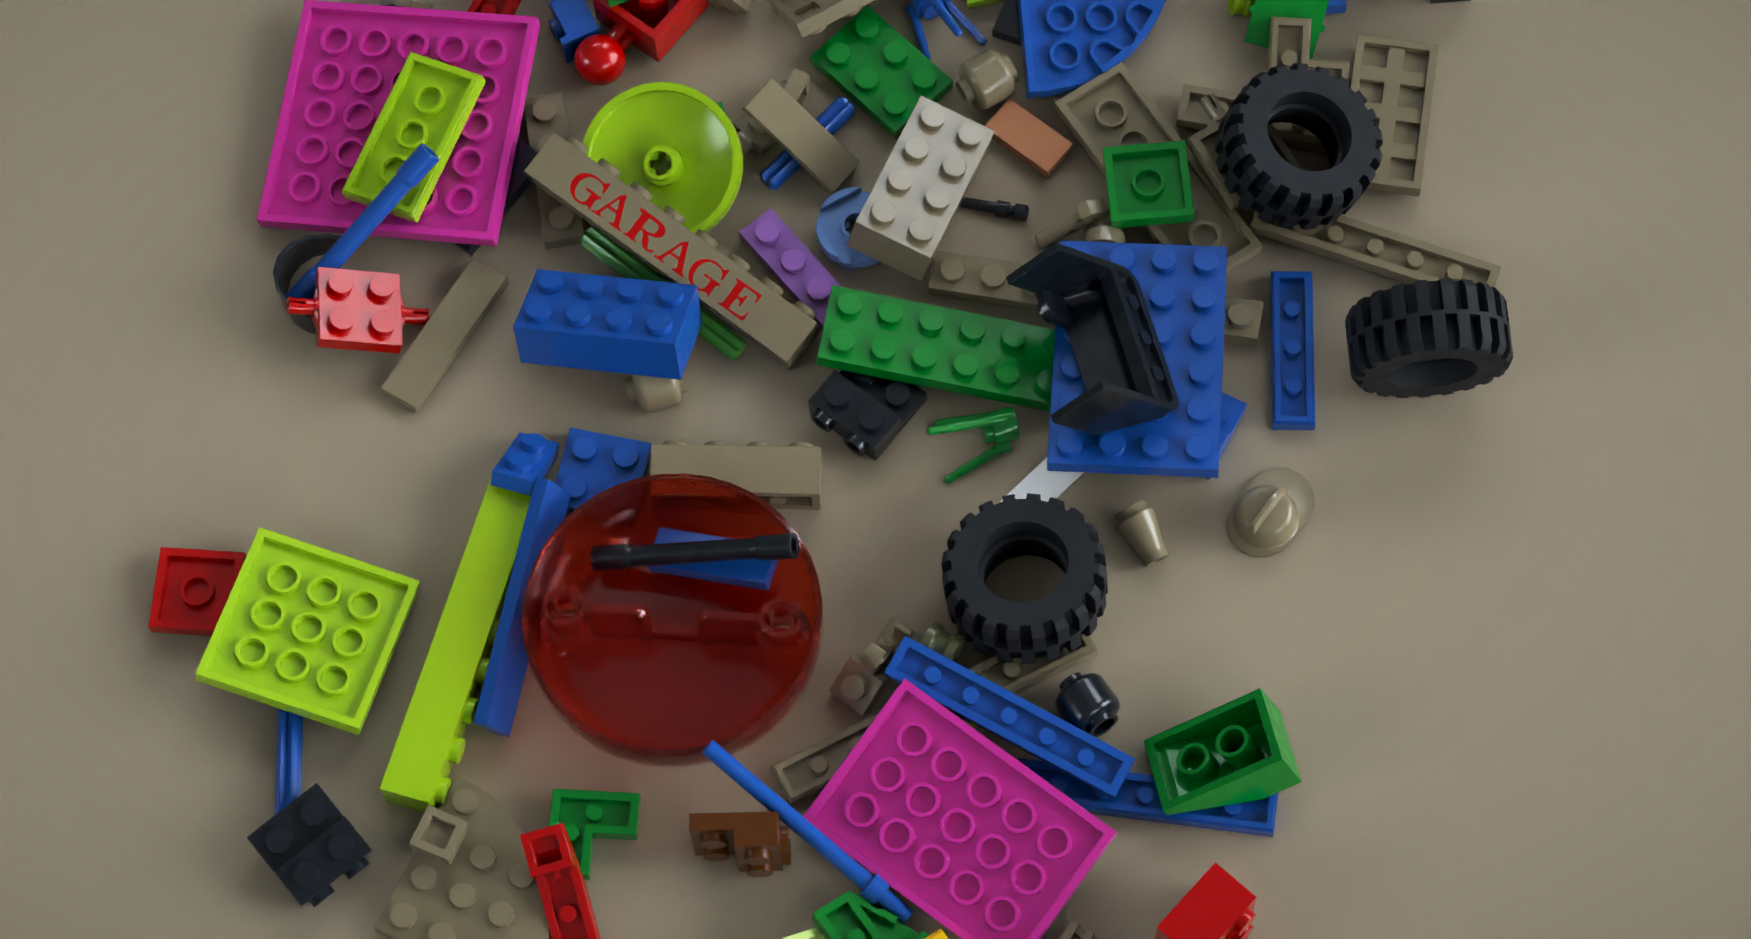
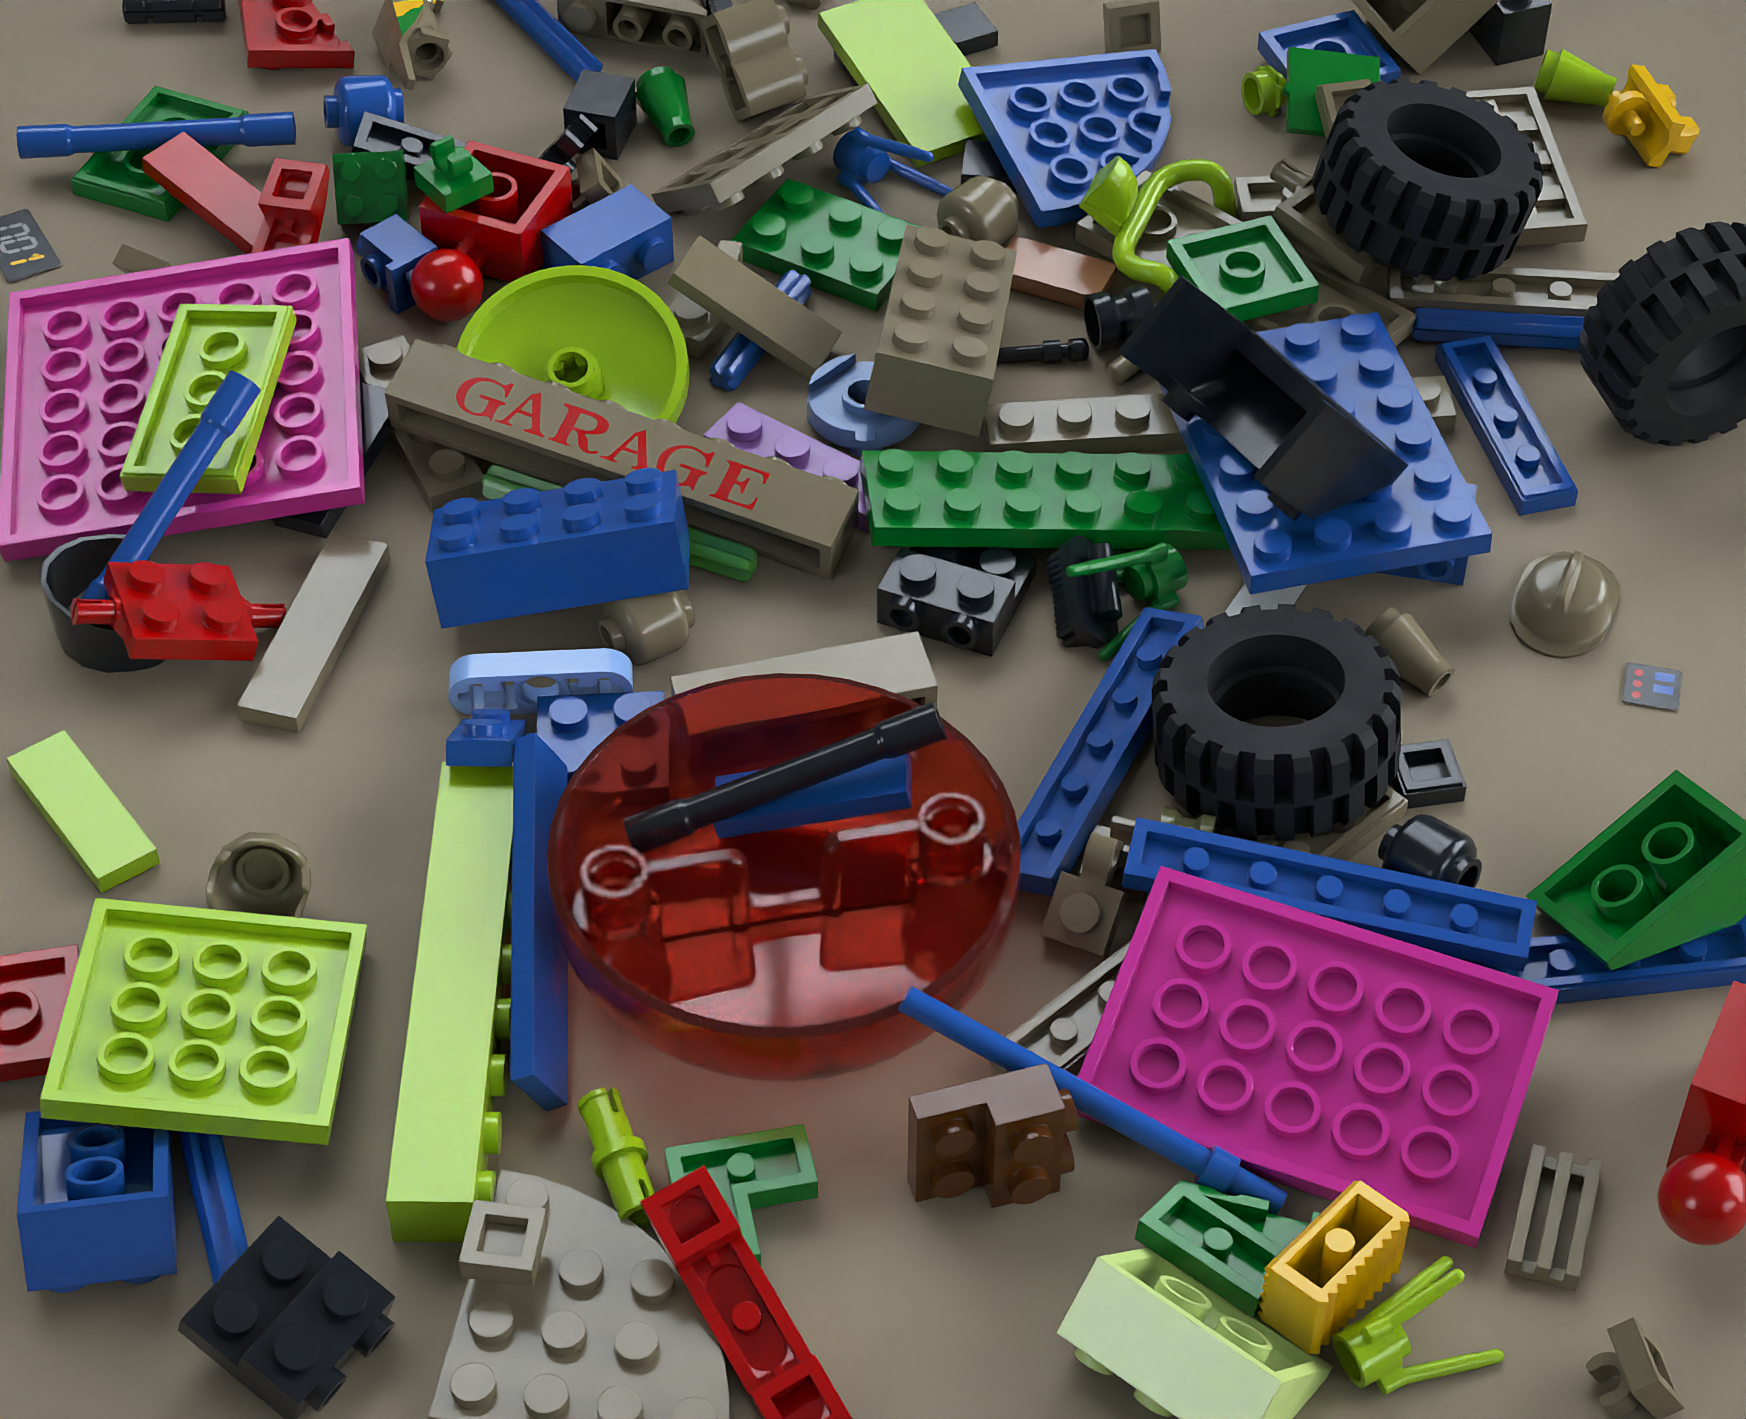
camera: 20 degrees left, 20 degrees down
none -> lime tile [6,730,160,894]
none -> blue slope [17,1111,177,1293]
none -> dark tan hair [205,832,311,918]
none -> light blue beam [448,648,633,715]
none -> brick [541,184,674,280]
none -> lime pin [577,1087,655,1228]
none -> blue plate [991,607,1204,897]
none -> black piece [1046,535,1123,649]
none -> lime piece [1079,156,1238,297]
none -> black wheel [1083,284,1154,350]
none -> black tile [1392,739,1467,809]
none -> blue axle [1412,307,1585,351]
none -> lime cone [1534,48,1617,108]
none -> yellow hips [1602,64,1700,168]
none -> sticker [1623,662,1682,711]

